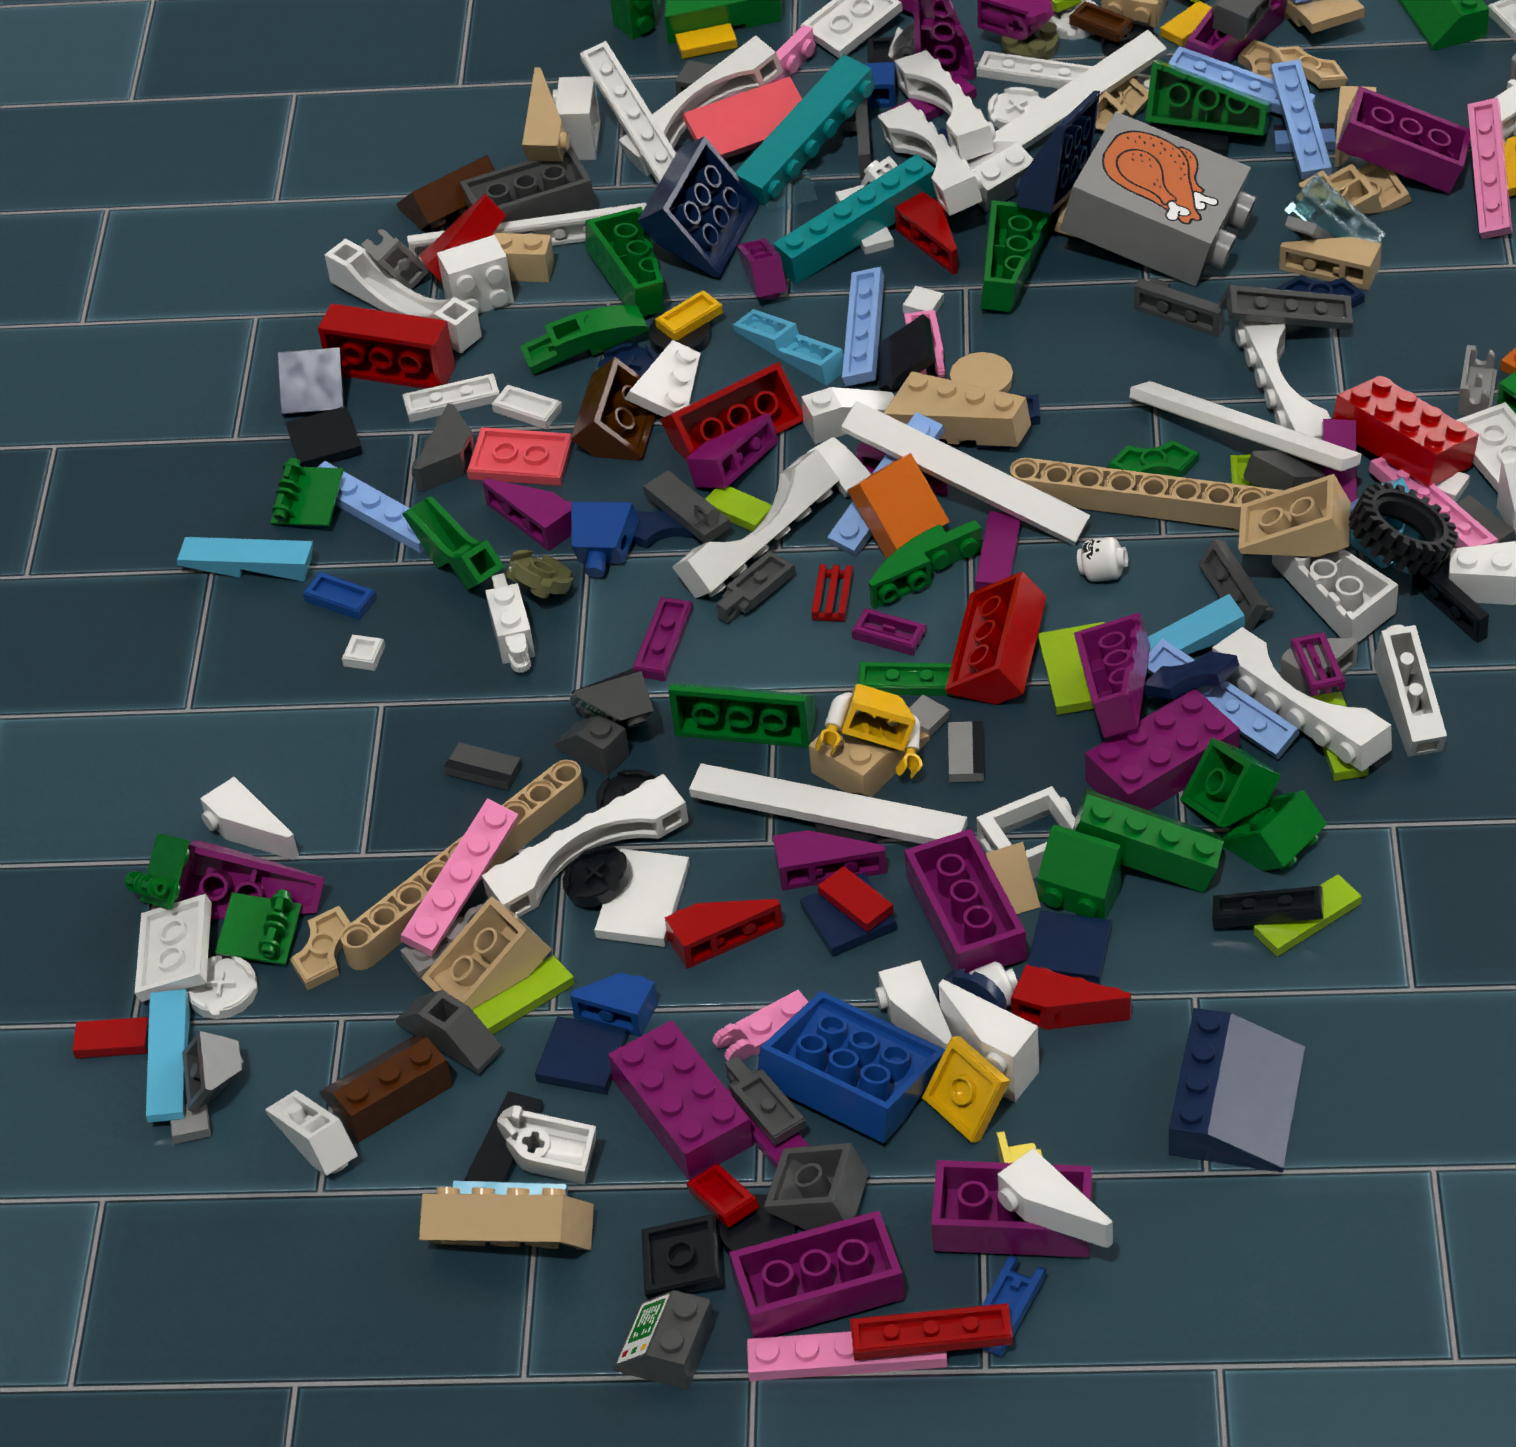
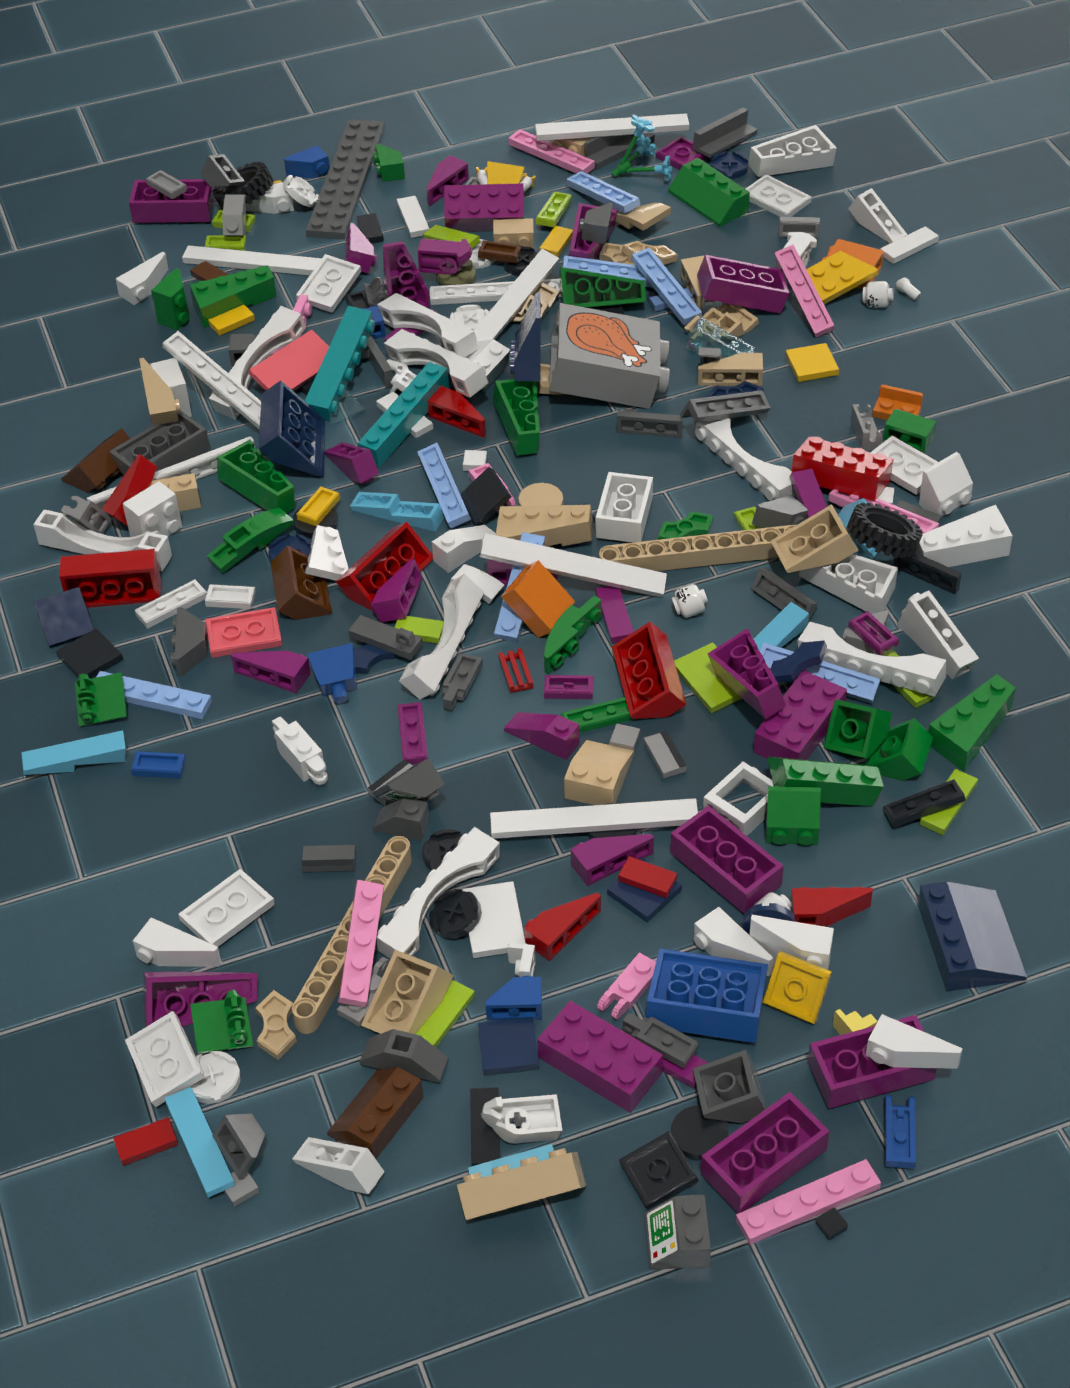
camera: 25 degrees left, 0 degrees up
green hinge [124,833,190,910] -> none
white tile [342,635,385,671] -> none
green arch [402,496,504,590] -> none
olive plate [505,550,573,598] -> none
green slope [668,683,816,748] -> none
red tile [686,1163,759,1228] -> none
yellow torso [815,684,923,779] -> none
red tile [850,1303,1013,1360] -> none
tan sticker [986,842,1041,914] -> none
dark blue tile [1027,911,1112,984] -> none
white tile [1129,381,1362,472] -> none
none -> white plate [178,869,275,947]
none -> white arm [387,359,409,374]
none -> magenta slope [504,712,580,760]
none -> white bracket [507,943,536,977]
none -> white brick [596,472,653,542]
none -> yellow tile [785,343,839,382]
none -> black piece [816,1208,848,1240]
none -> green wedge [928,674,1016,772]

